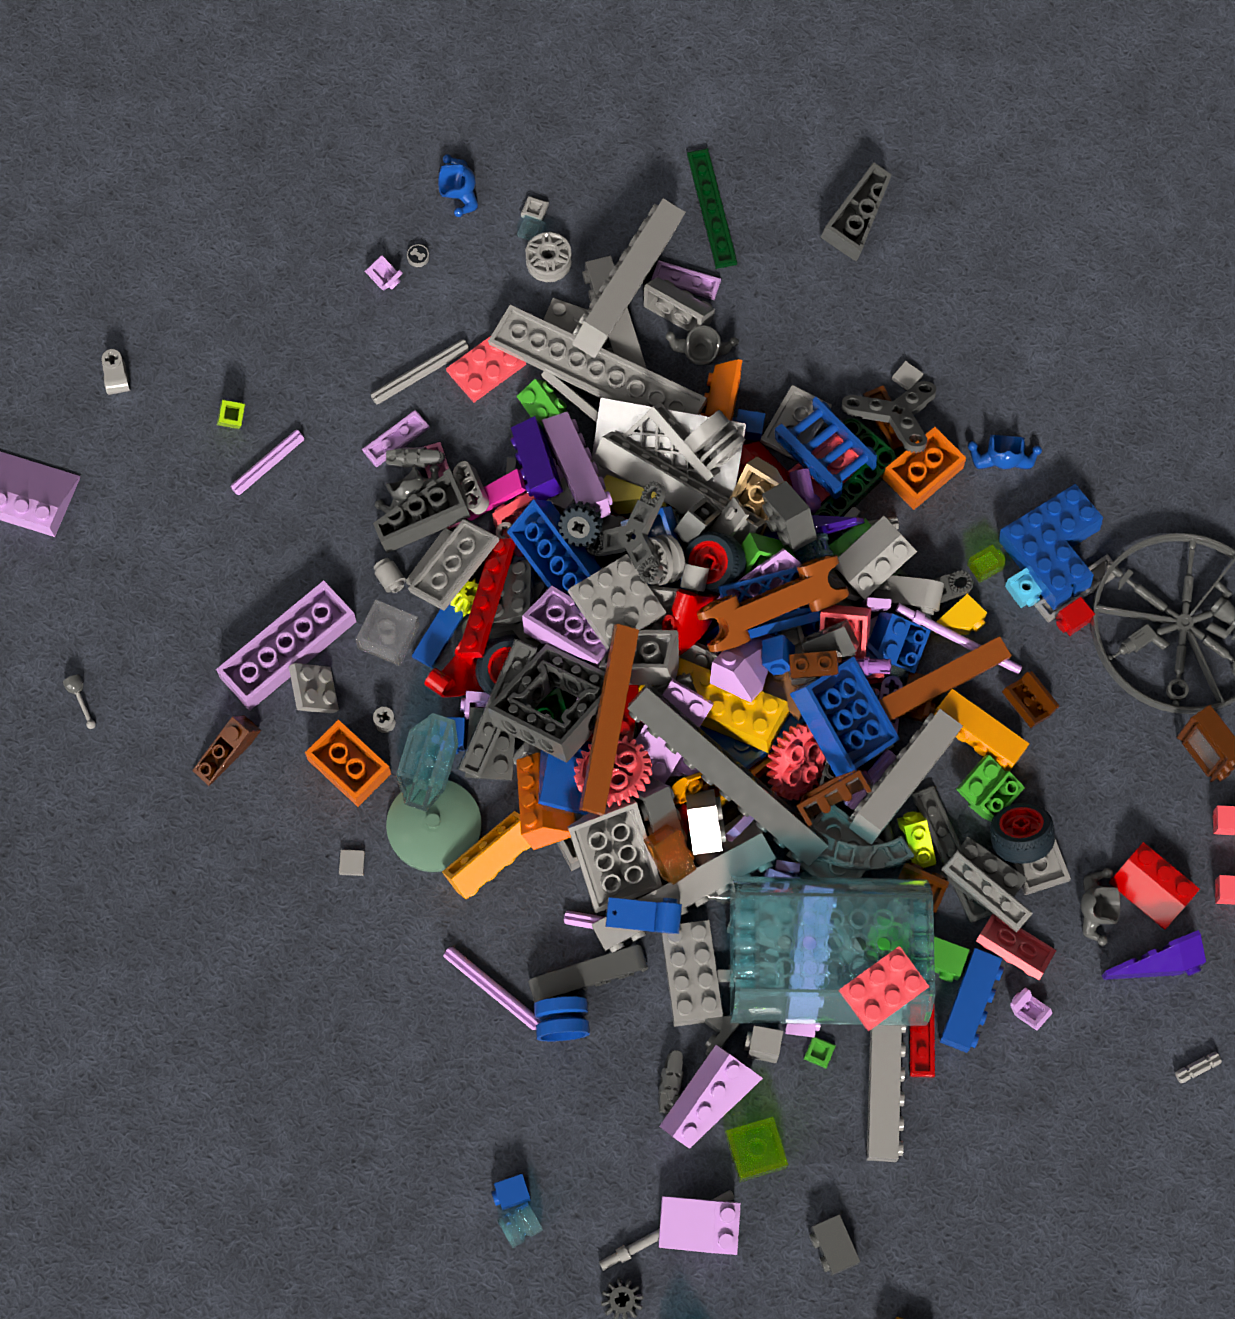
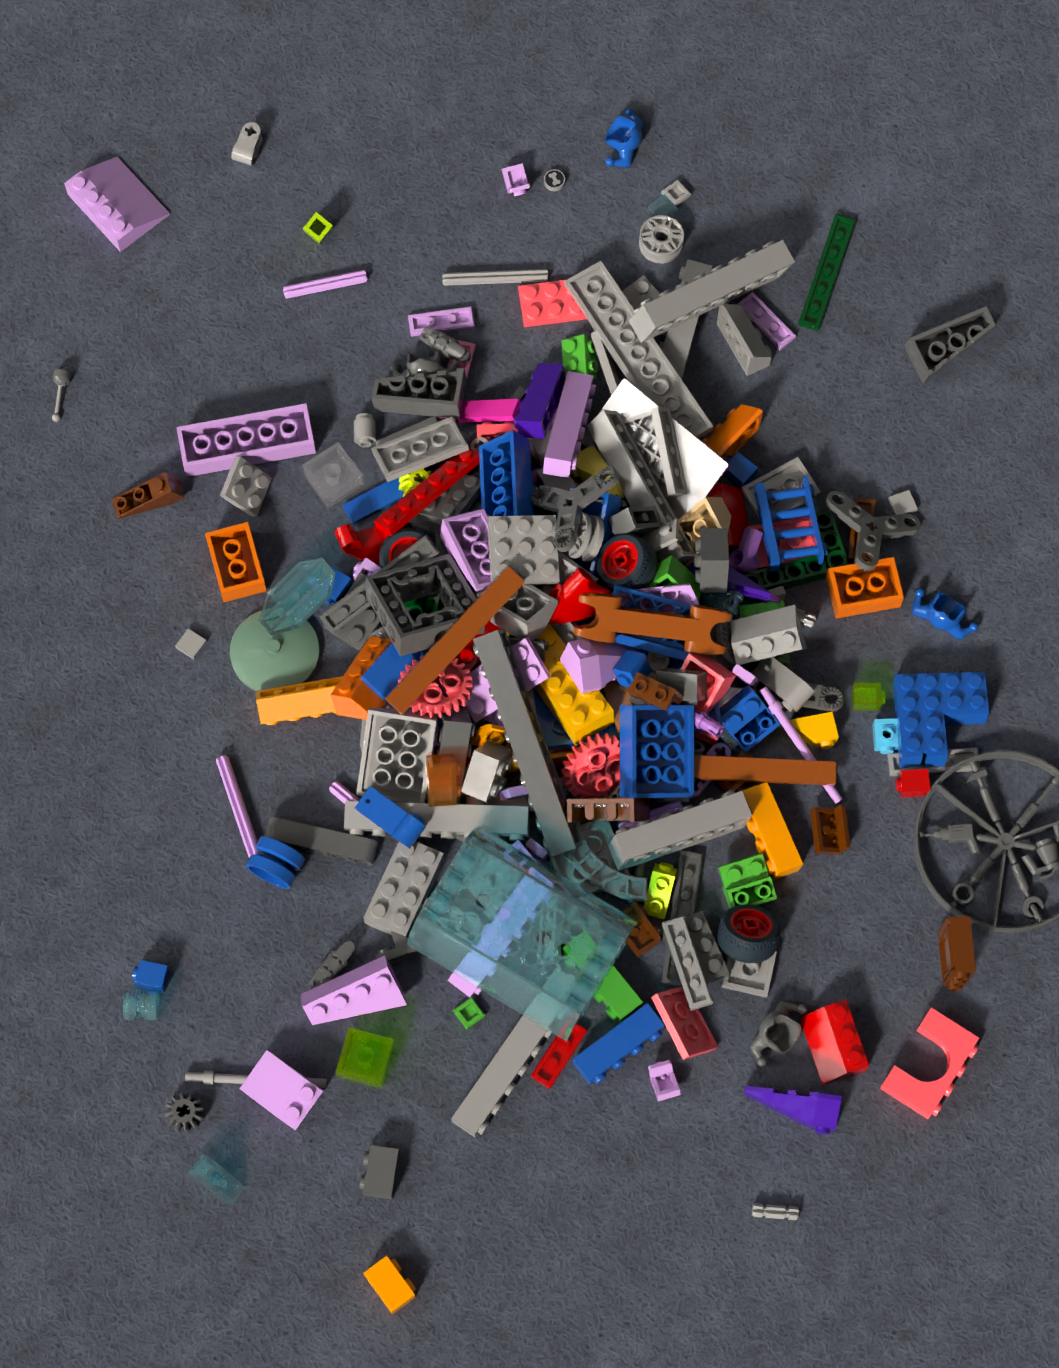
camera: 30 degrees right, 0 degrees up
light grey bush [373,707,396,733] -> none
light grey beam [453,461,489,514] -> none
black wheel [558,501,603,547] -> none
dark grey piece [666,325,739,365] -> none
light grey brick [680,563,709,592] -> none
light grey wheel [684,410,746,471] -> none
light grey brick [744,1026,783,1063] -> none
coral plate [838,946,929,1031] -> none

